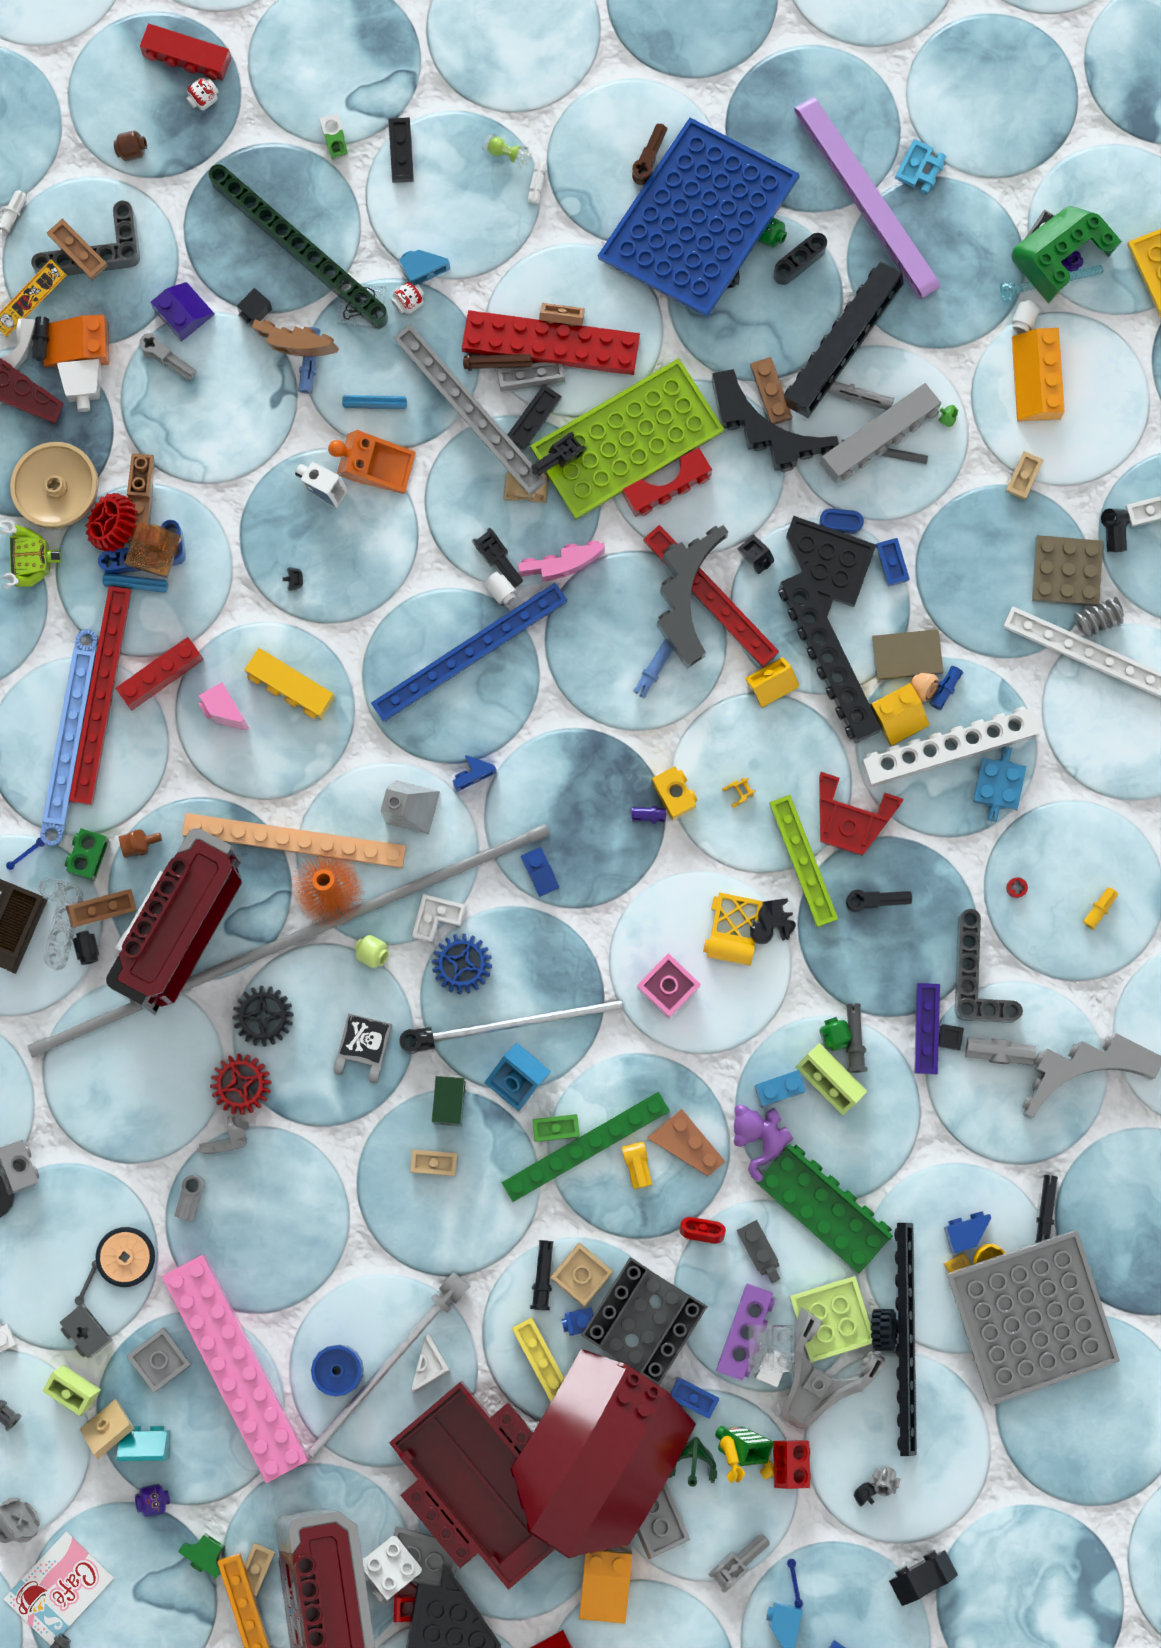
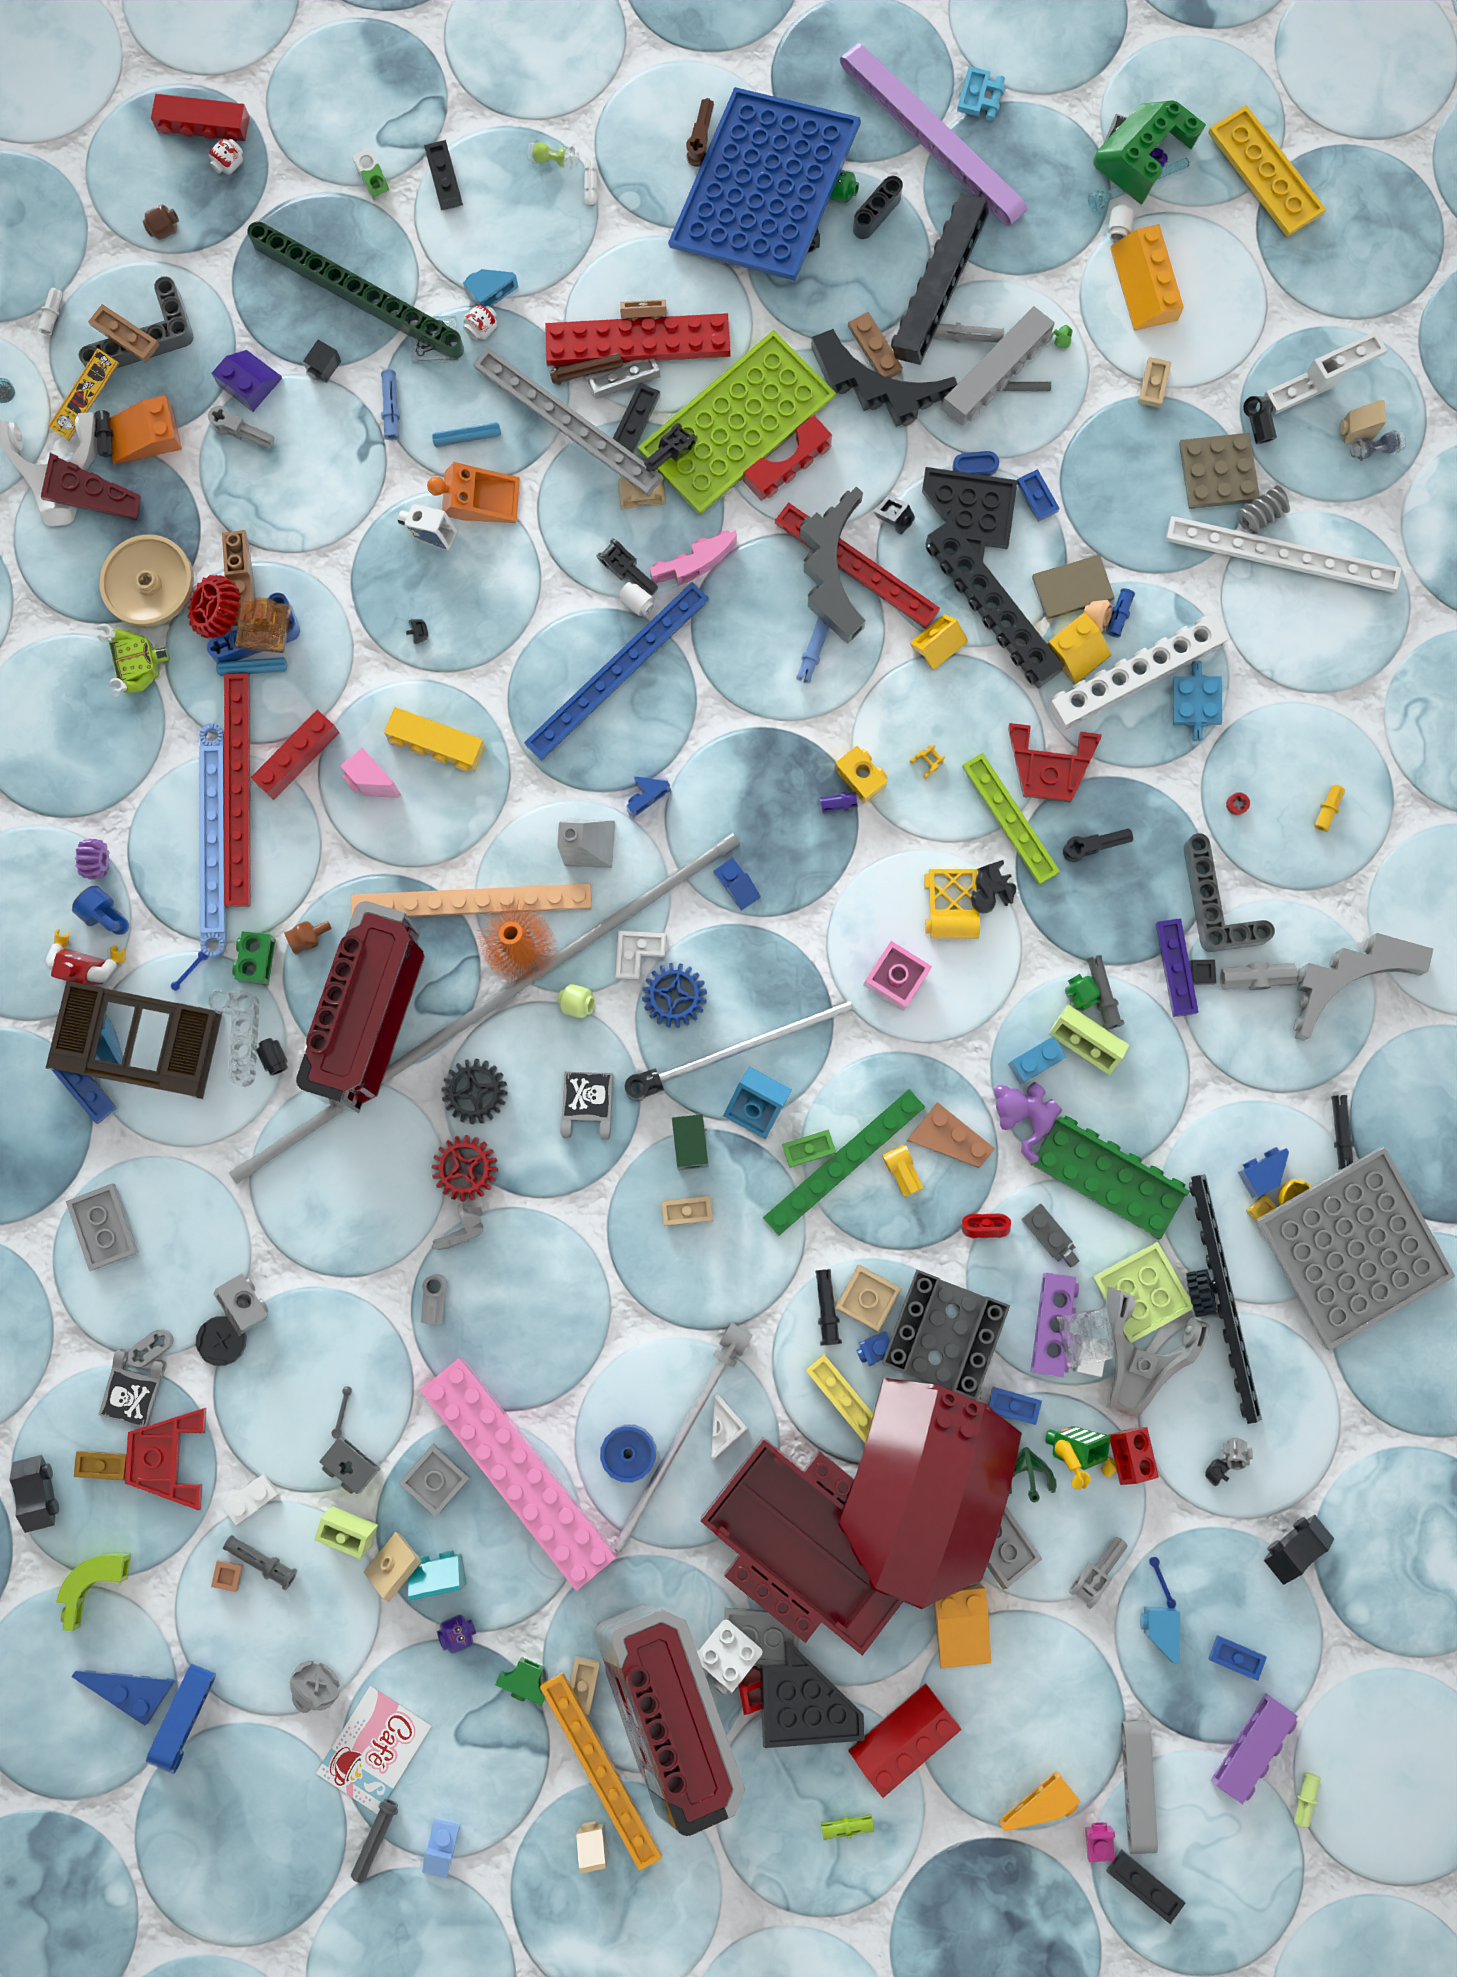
camera: 10 degrees left, 0 degrees up
white torso [57,359,102,412] -> none
medium nougat plate [66,889,137,928] -> none
light nougat wheel [95,1227,155,1287] -> none
medium nougat slope [251,319,339,357] -> none

